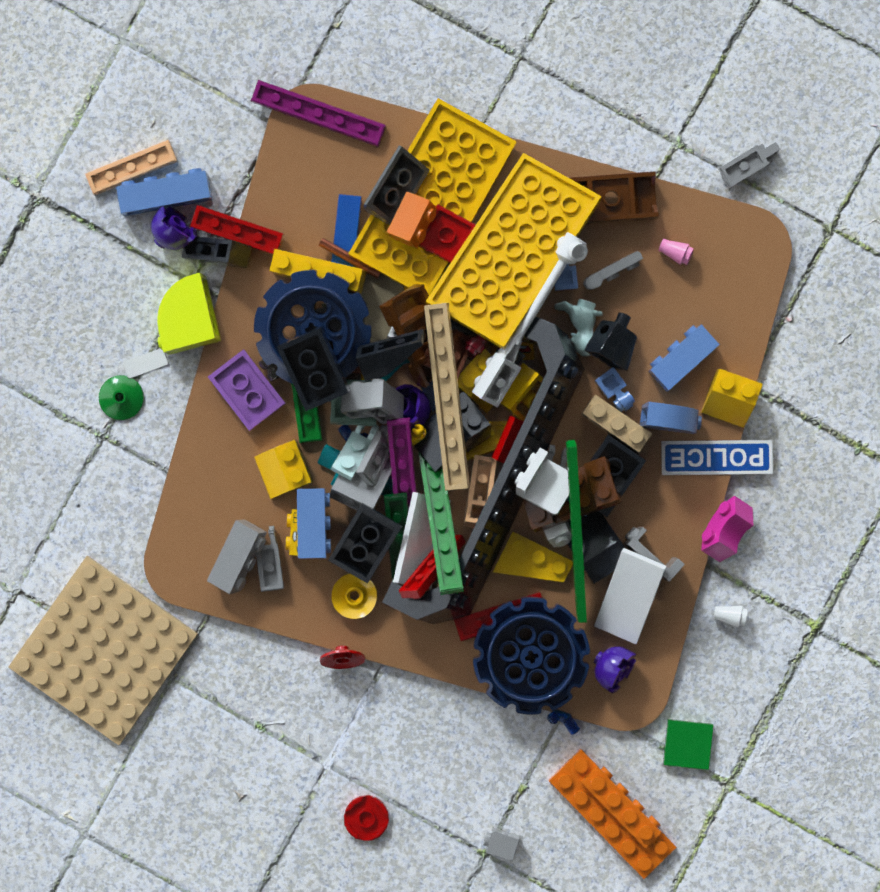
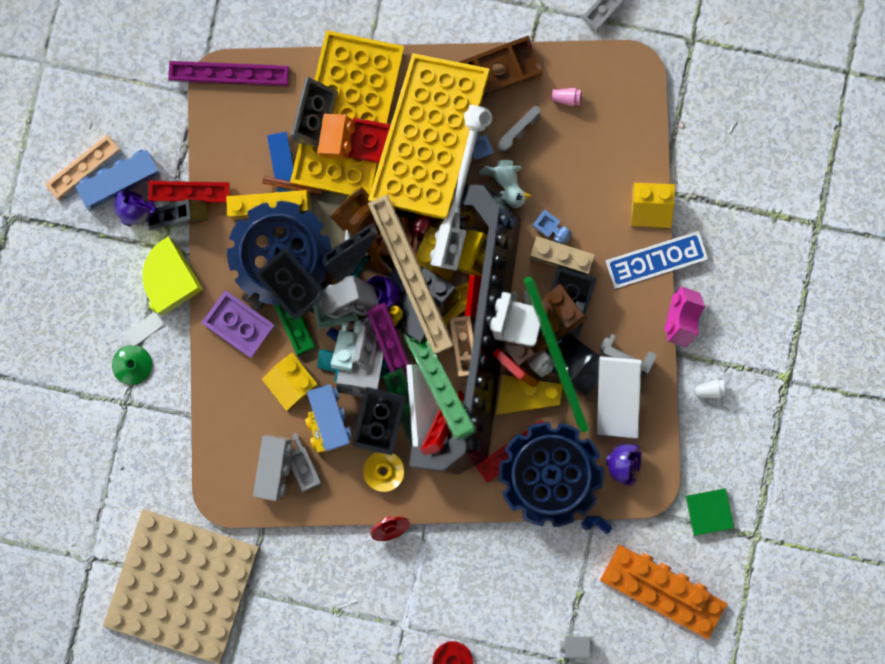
camera: 20 degrees left, 5 degrees down
black torso [584,312,637,371] -> none
medium blue brick [640,402,702,434] -> none
medium blue brick [648,324,720,392] -> none
none -> red tile [493,348,539,387]

